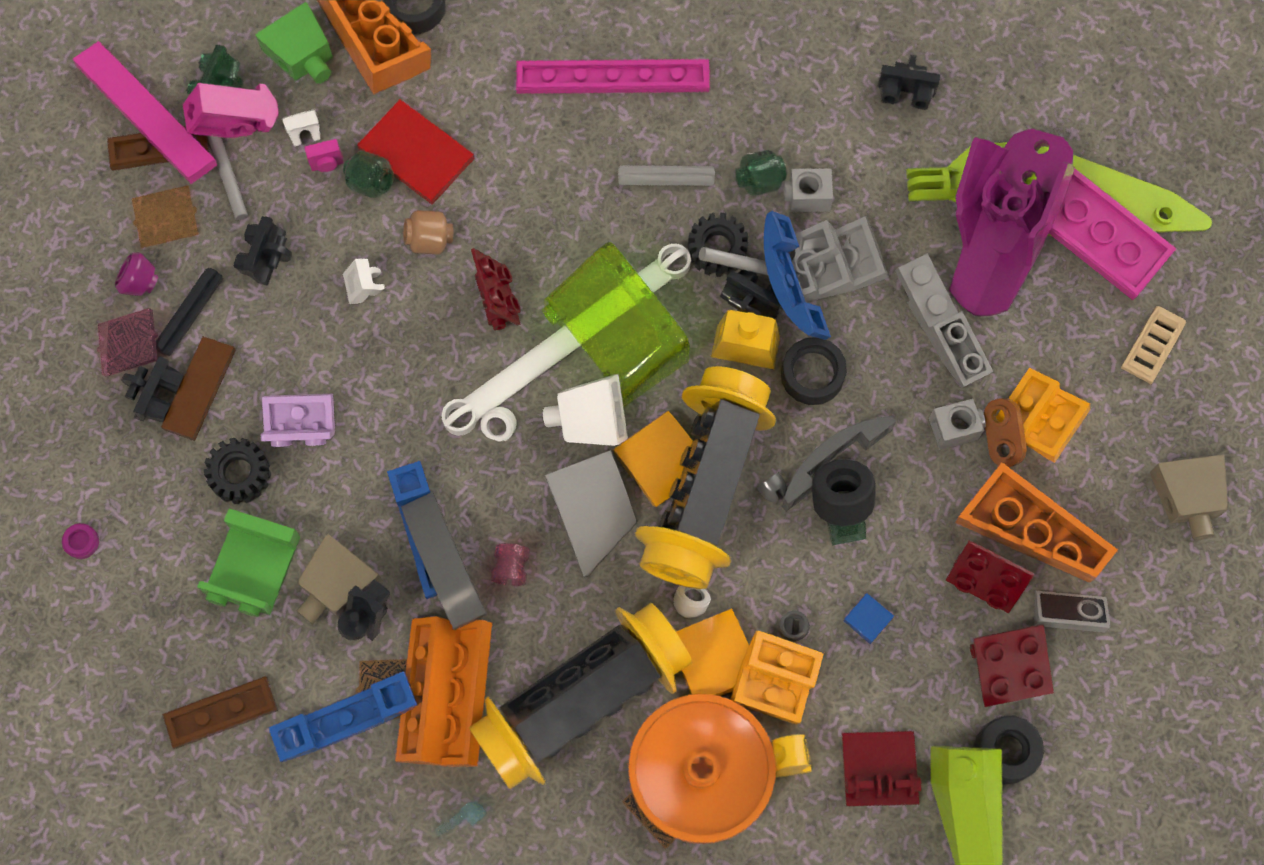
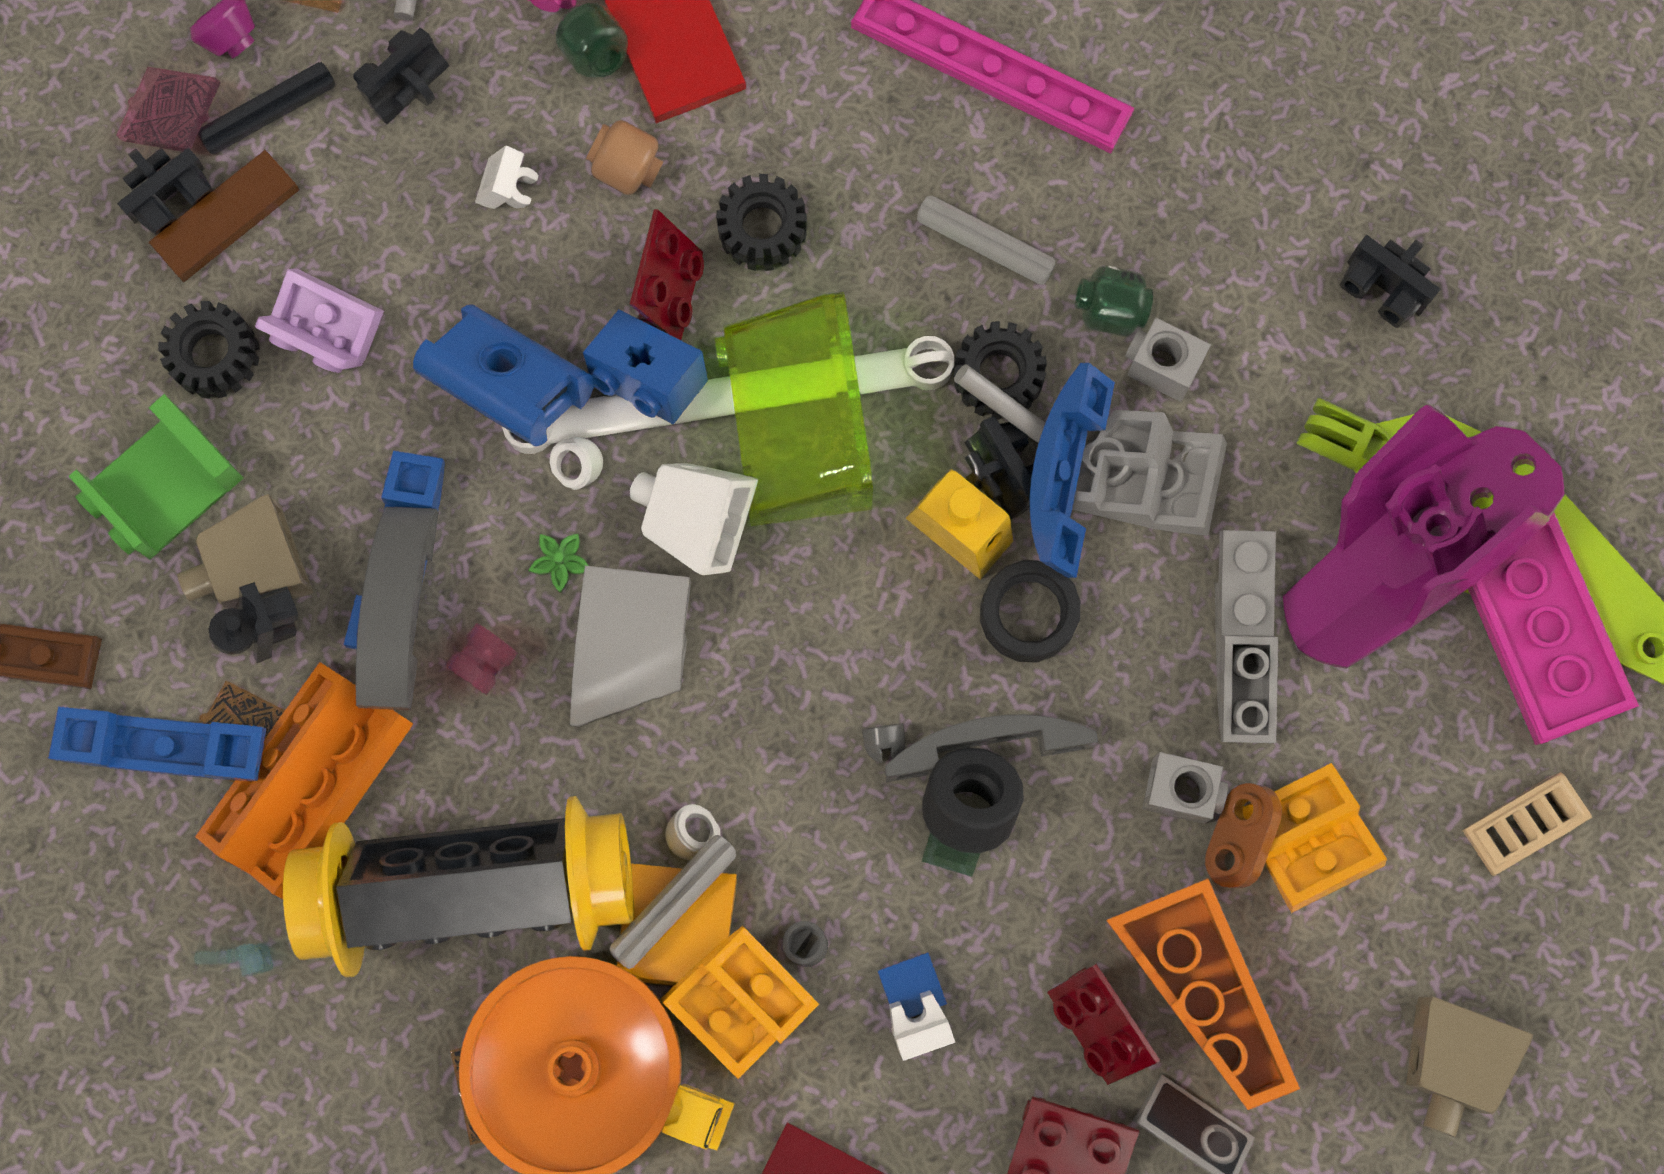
camera: 30 degrees right, 5 degrees up
light orange slope [612,411,693,507] -> none
brick [635,366,776,589] -> none
none -> blue piece [413,304,594,447]
none -> bright green plant [528,533,589,593]
none -> blue brick [583,309,708,425]
none -> light grey axle [610,835,736,969]
none -> black tyre [716,173,807,271]
none -> white tile [889,990,955,1061]

